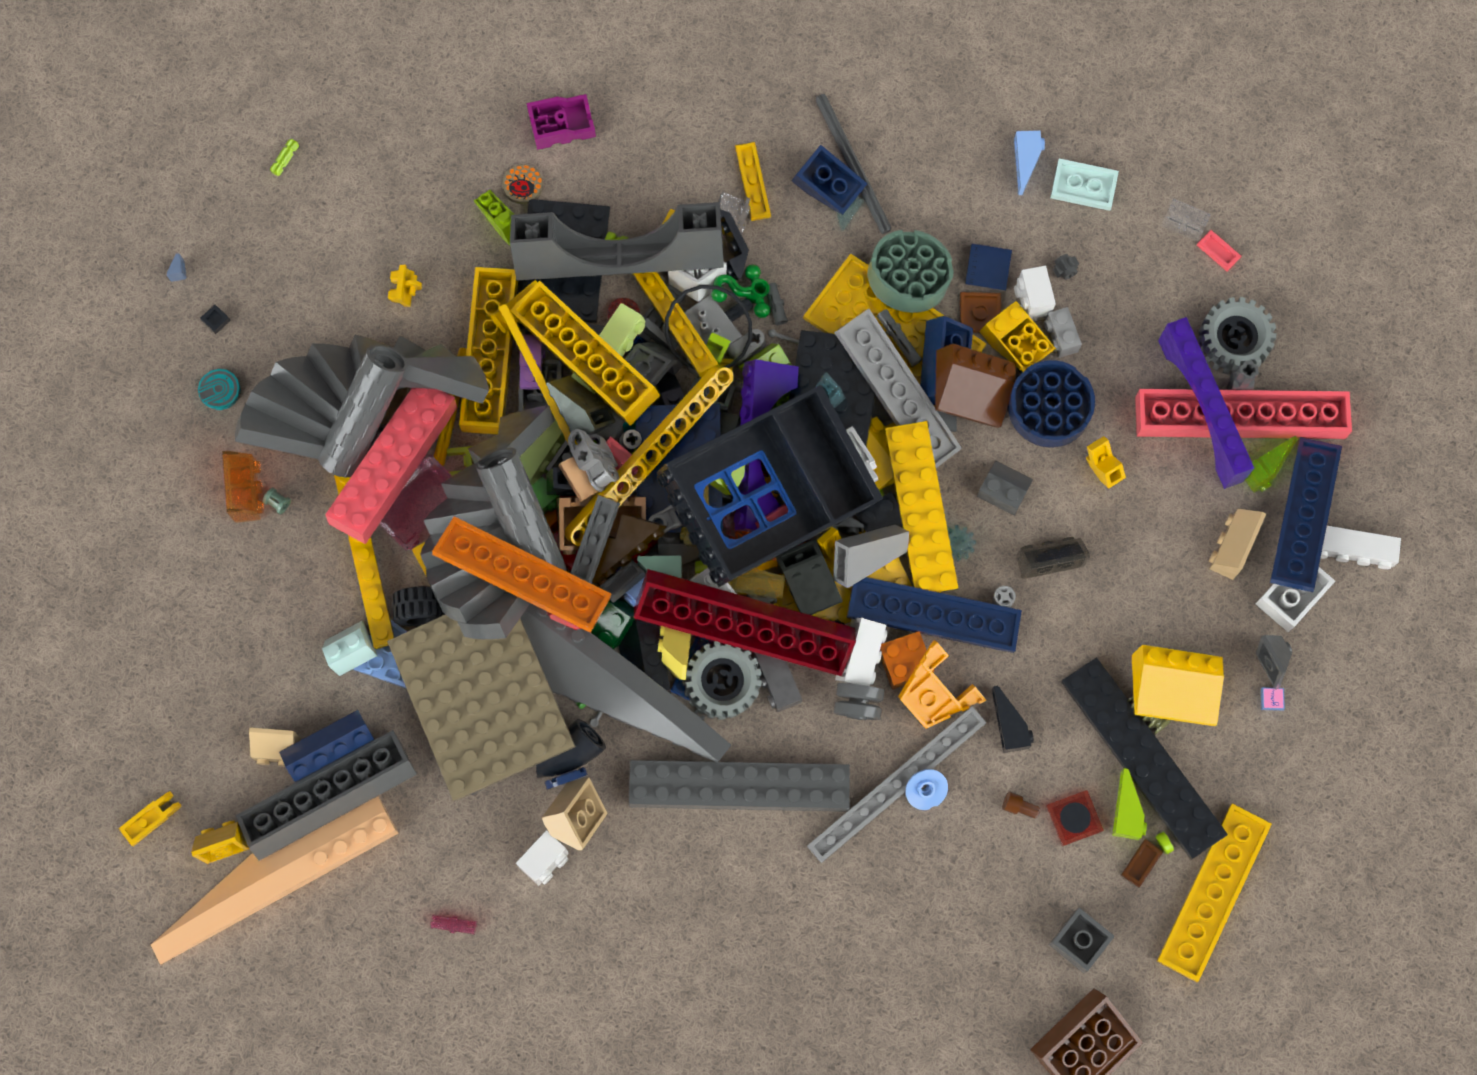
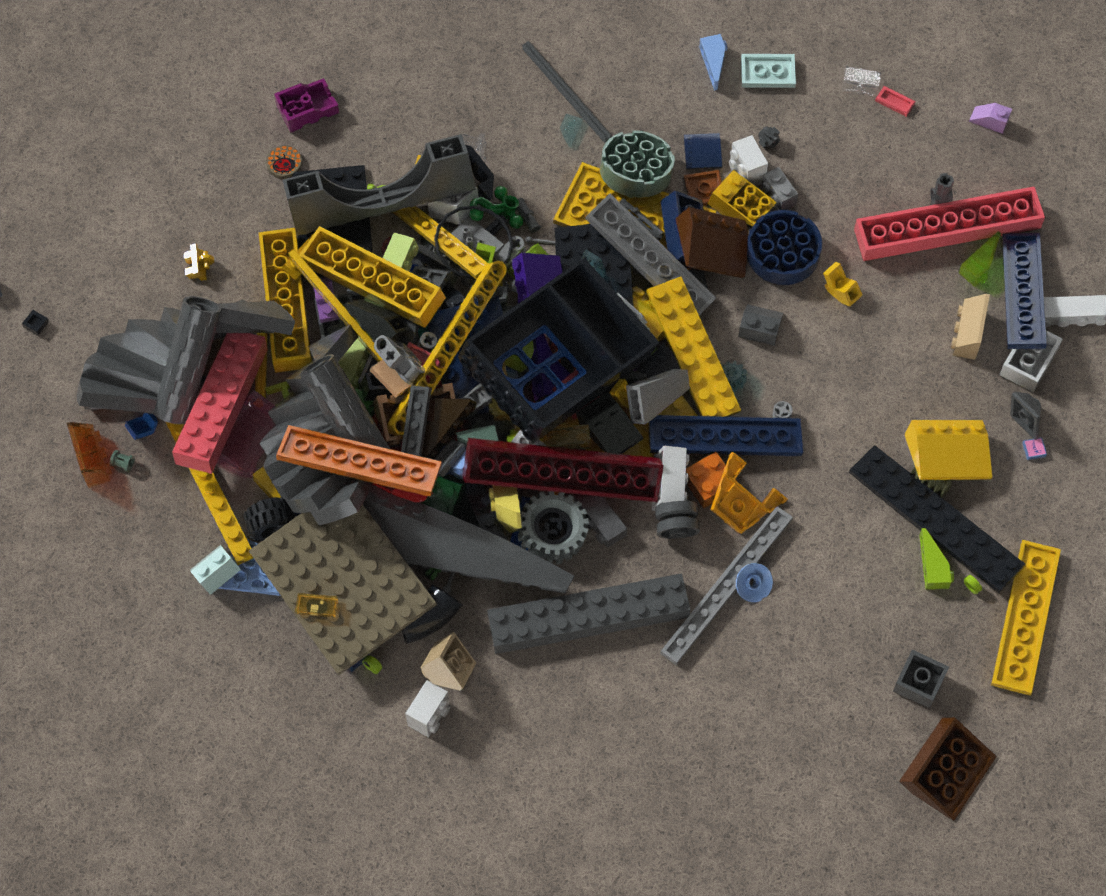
camera: 10 degrees left, 10 degrees down
yellow hinge [119,791,182,847] -> none
light nougat wedge [151,796,398,965] -> none
yellow slope [191,820,249,864] -> none
tile [198,369,241,410] -> none
dark grey brick [235,730,417,861] -> none
tan slope [249,728,301,767] -> none
lime axle [270,139,299,176] -> none
dark blue slope [279,710,375,783] -> none
clear pink pin [430,914,477,935] -> none
lime slope [474,190,515,247] -> none
dark blue tile [544,767,588,790] -> none
yellow tile [735,142,771,221] -> none
dark blue slope [791,145,867,215] -> none
black slope [992,685,1034,753] -> none
reddish brown piece [1002,791,1040,819] -> none
clear smoke slope [1016,537,1090,580] -> none
clear red tile [1046,790,1104,847] -> none
reddish brown tile [1121,839,1164,888] -> none
dark purple arch [1158,317,1254,489] -> none
light grey wheel [1197,297,1277,375] -> none
none -> blue bracket [125,413,158,440]
none -> clear yellow tile [295,593,338,618]
none -> lime tile [362,655,382,674]
none -> lavender slope [969,103,1012,134]

